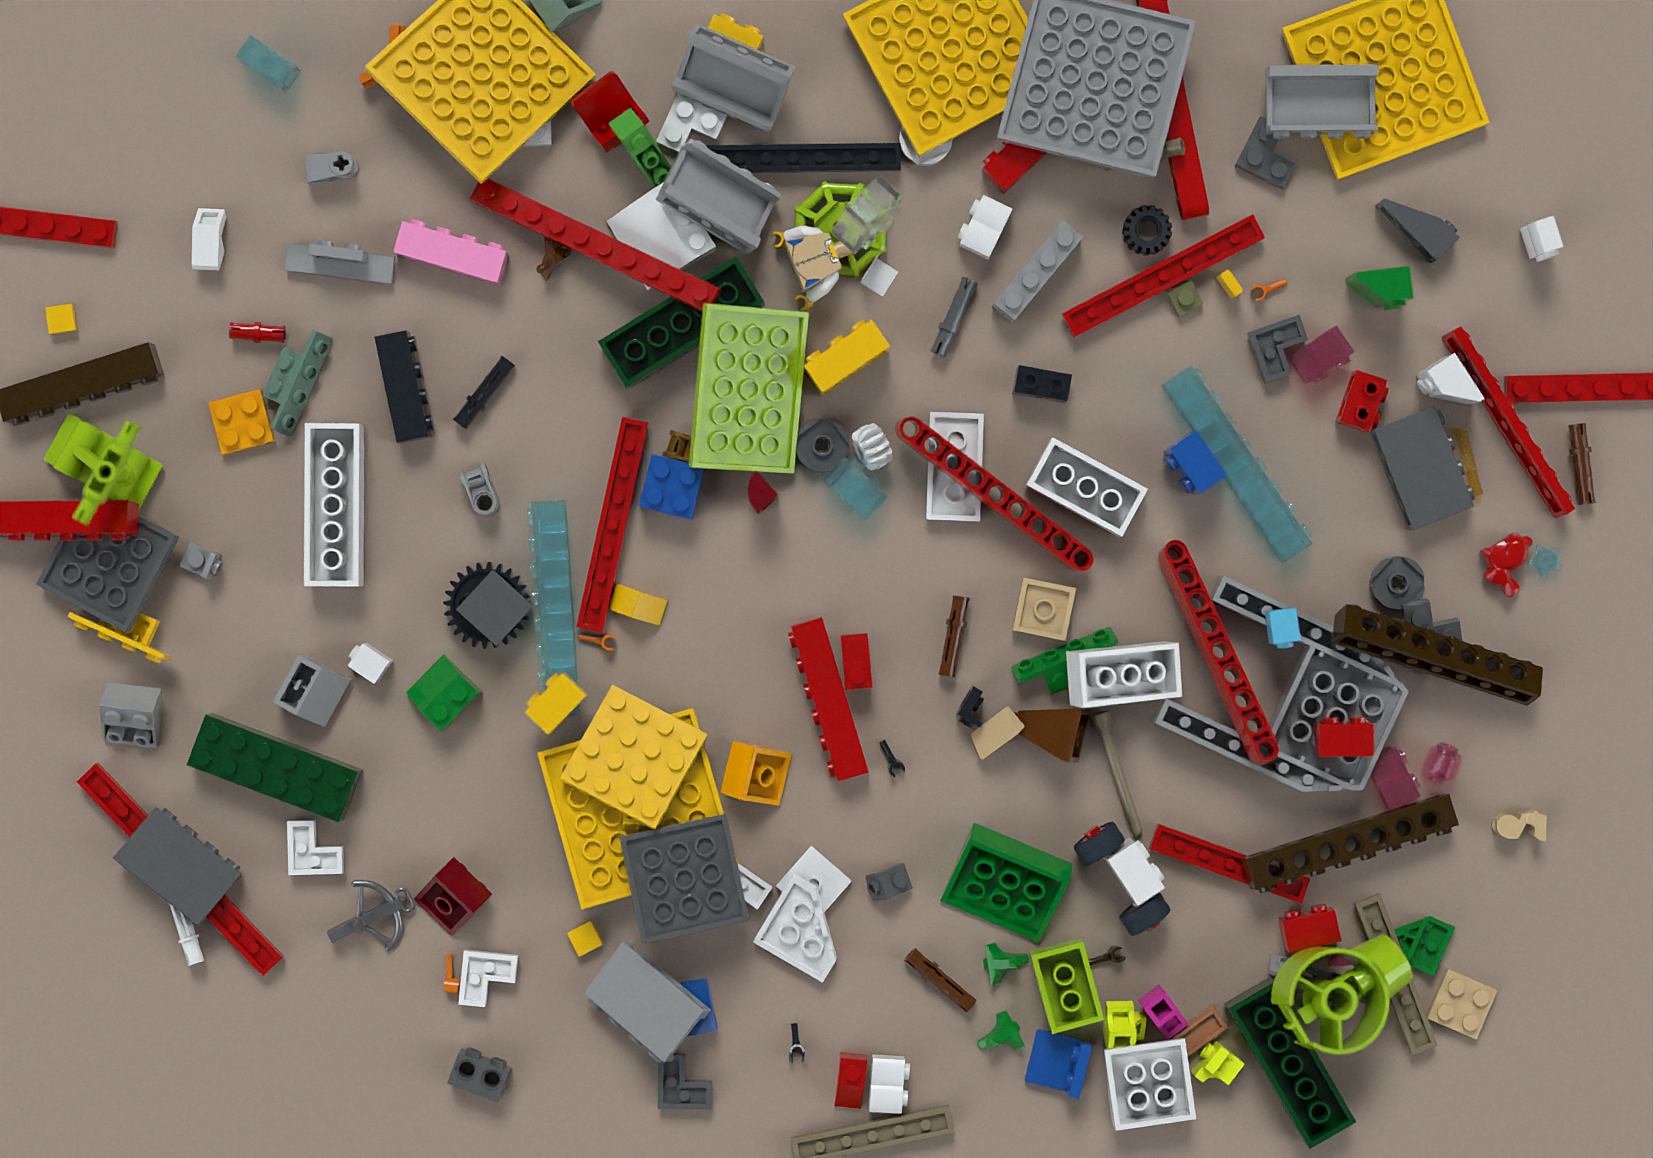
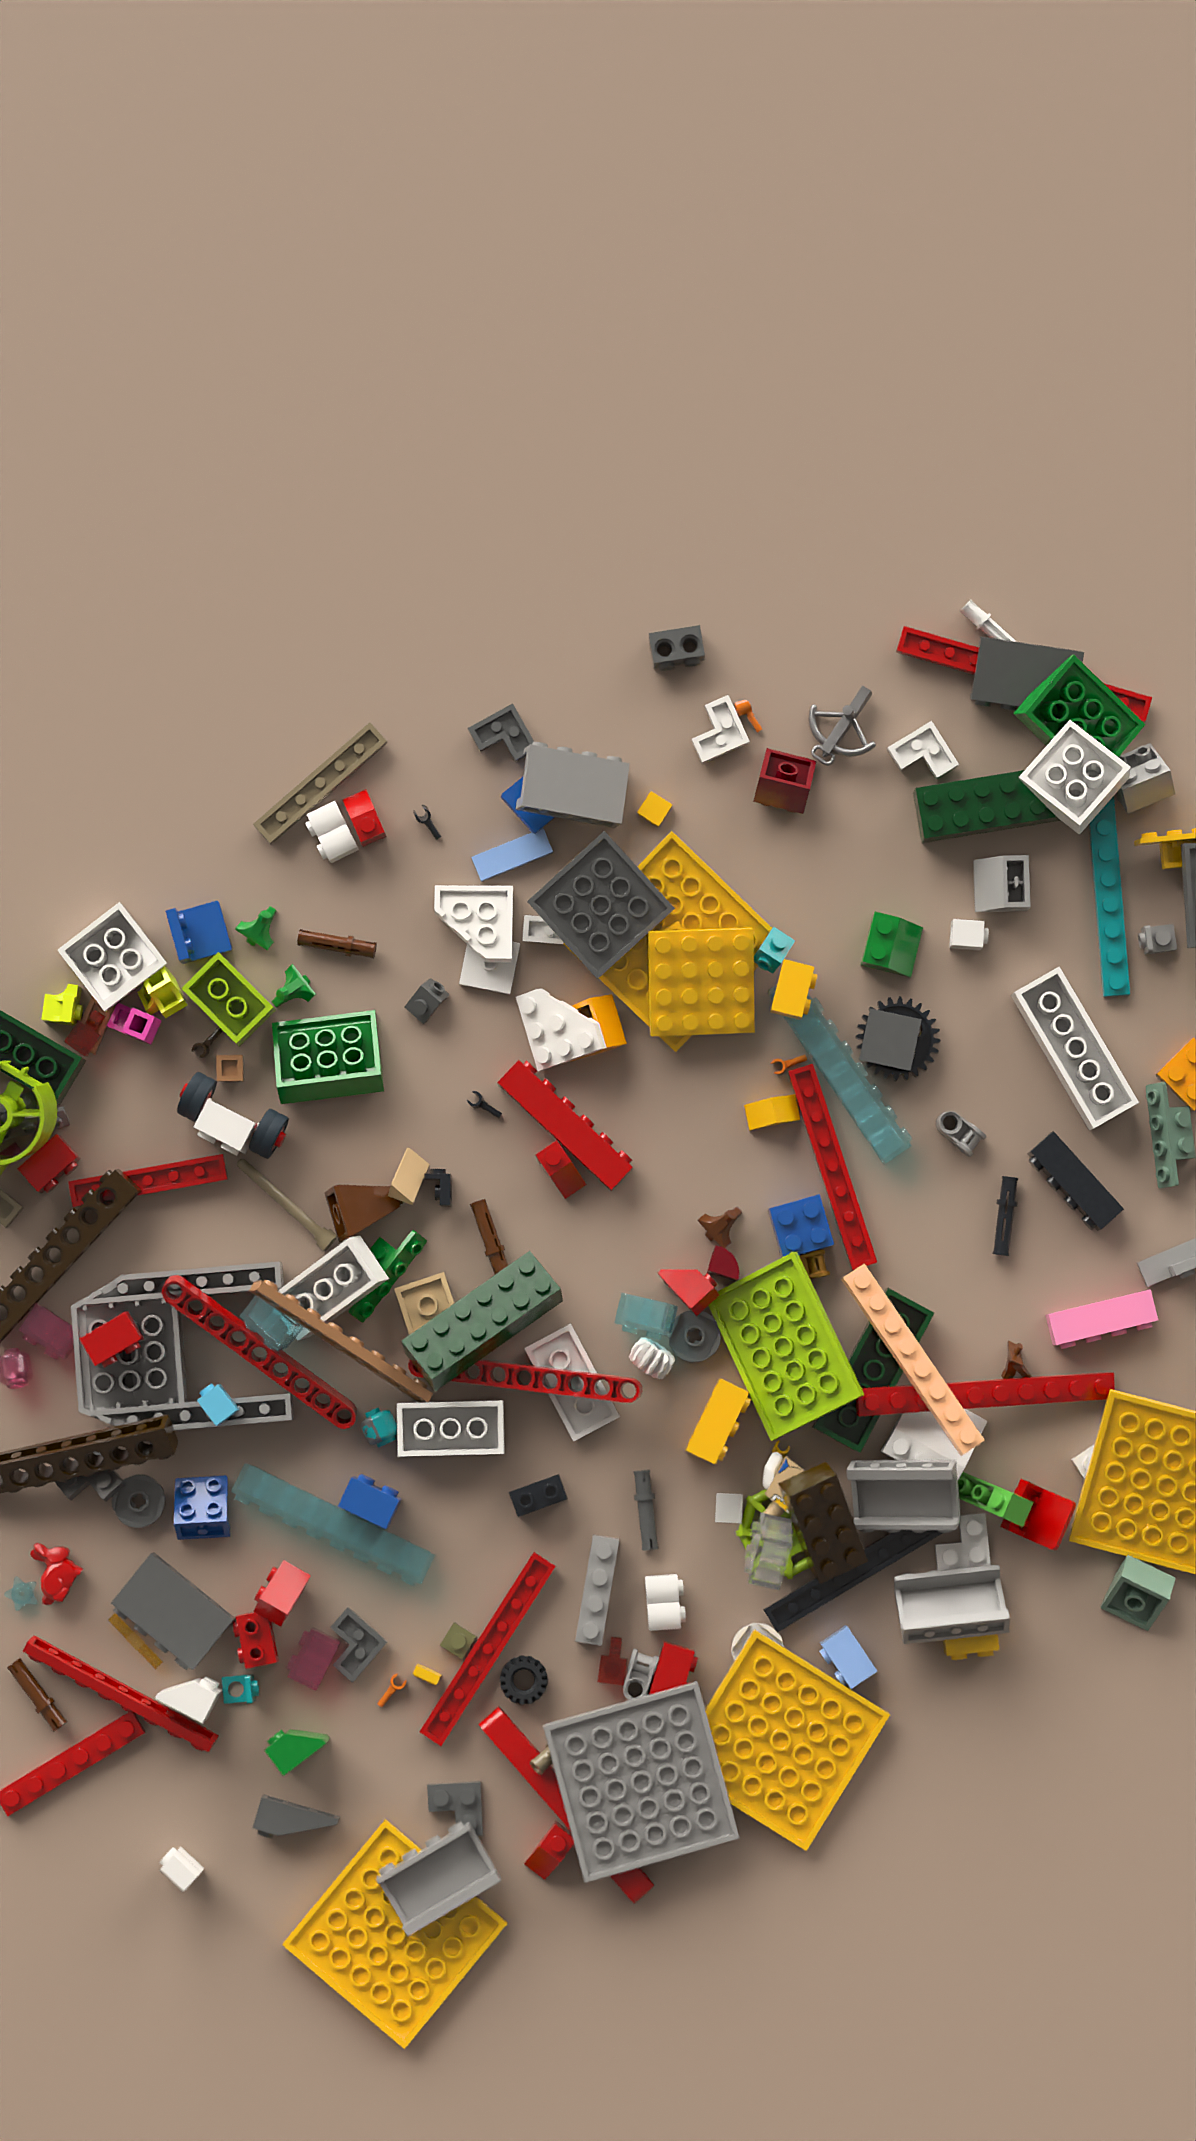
camera: 150 degrees right, 5 degrees down
none -> clear red plate [64,1010,106,1057]
none -> blue bracket [174,1475,230,1540]
none -> medium nougat plate [216,1055,244,1082]
none -> teal bracket [222,1674,259,1704]
none -> clear light blue brick [240,1295,304,1351]
none -> medium nougat plate [249,1280,433,1403]
none -> brick [254,1560,311,1627]
none -> teal head [361,1407,397,1448]
none -> brick [401,1251,563,1391]
none -> light blue tile [471,828,553,882]
none -> white plate [516,989,607,1071]
none -> red slope [524,1821,574,1880]
none -> clear red plate [597,1636,627,1686]
none -> light grey piece [623,1649,659,1700]
none -> slope [658,1269,719,1316]
none -> reddish brown piece [697,1206,742,1248]
none -> bracket [754,926,795,974]
none -> dark brown brick [778,1461,868,1584]
none -> light blue brick [819,1625,877,1689]
none -> light nougat plate [841,1264,984,1456]
none -> green slope [1013,655,1146,757]
none -> white slope [1019,720,1131,834]
none -> teal plate [1089,796,1130,997]

